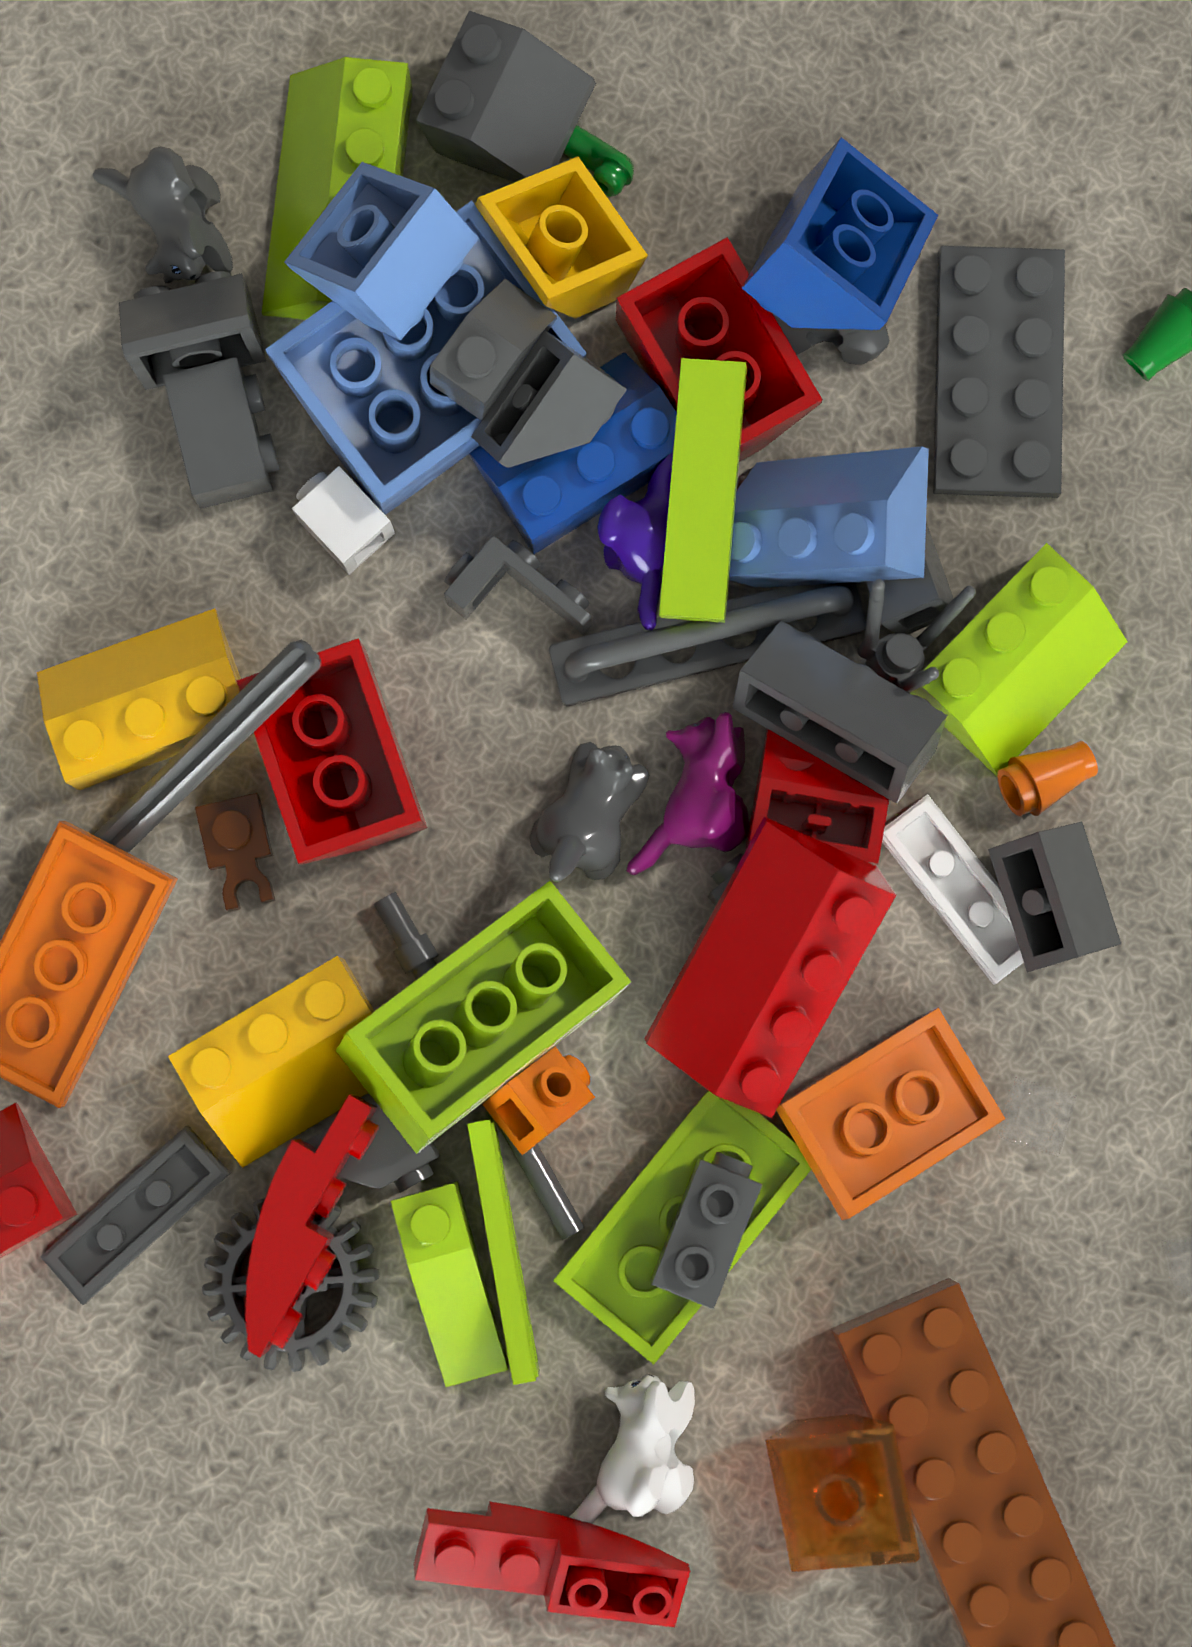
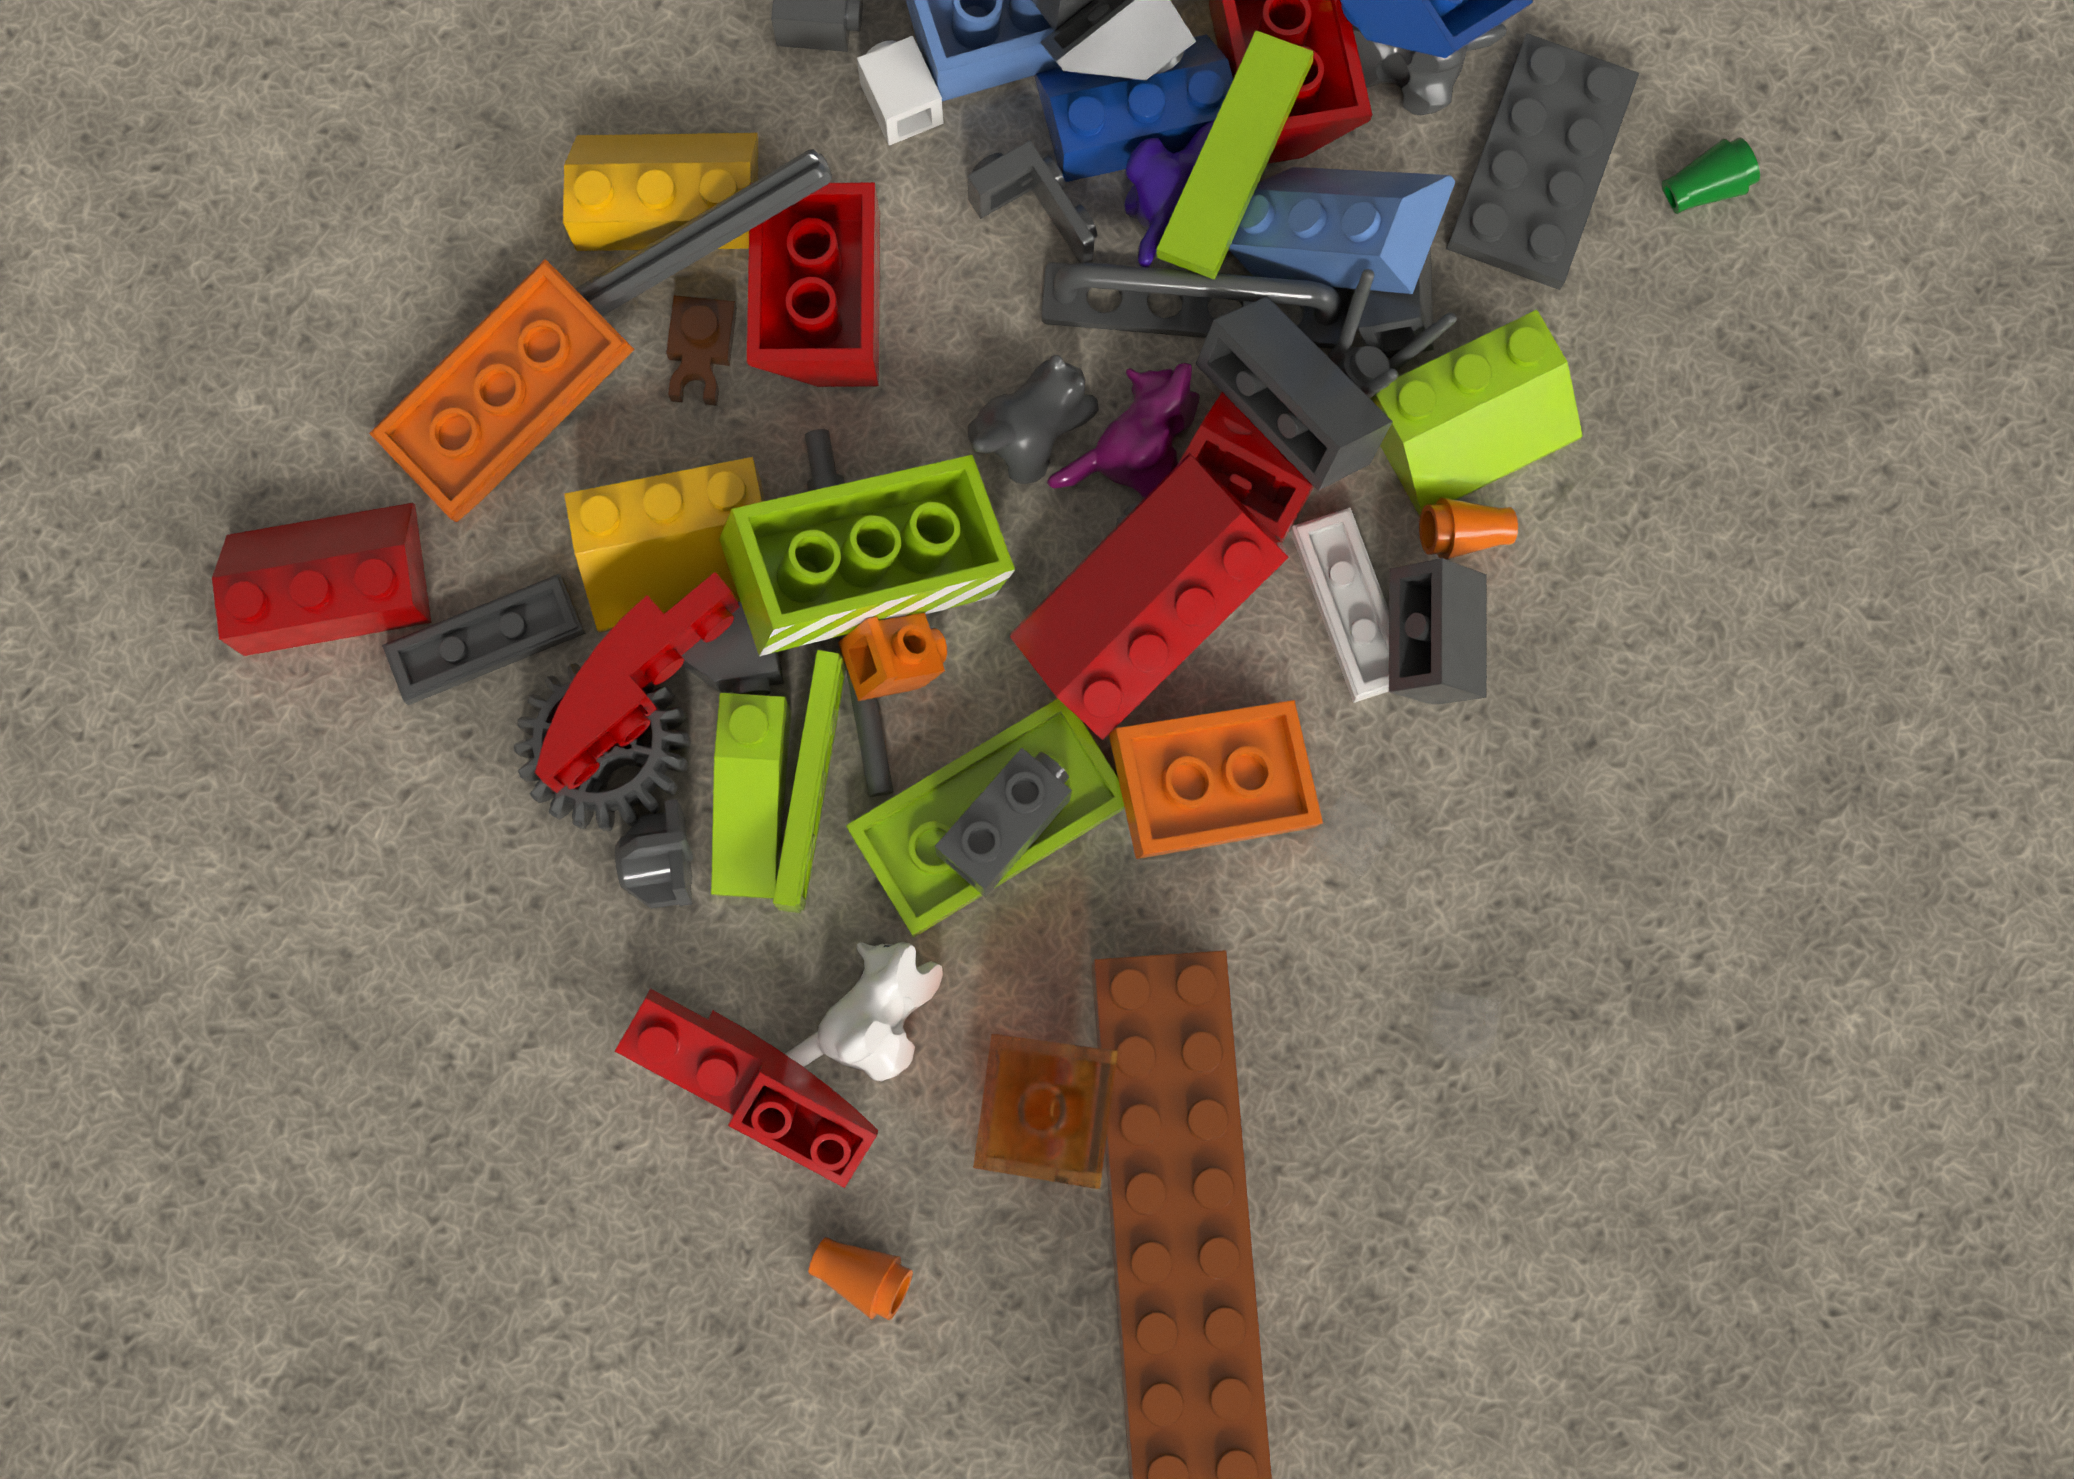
camera: 15 degrees right, 5 degrees down
none -> dark grey piece [615,799,693,909]

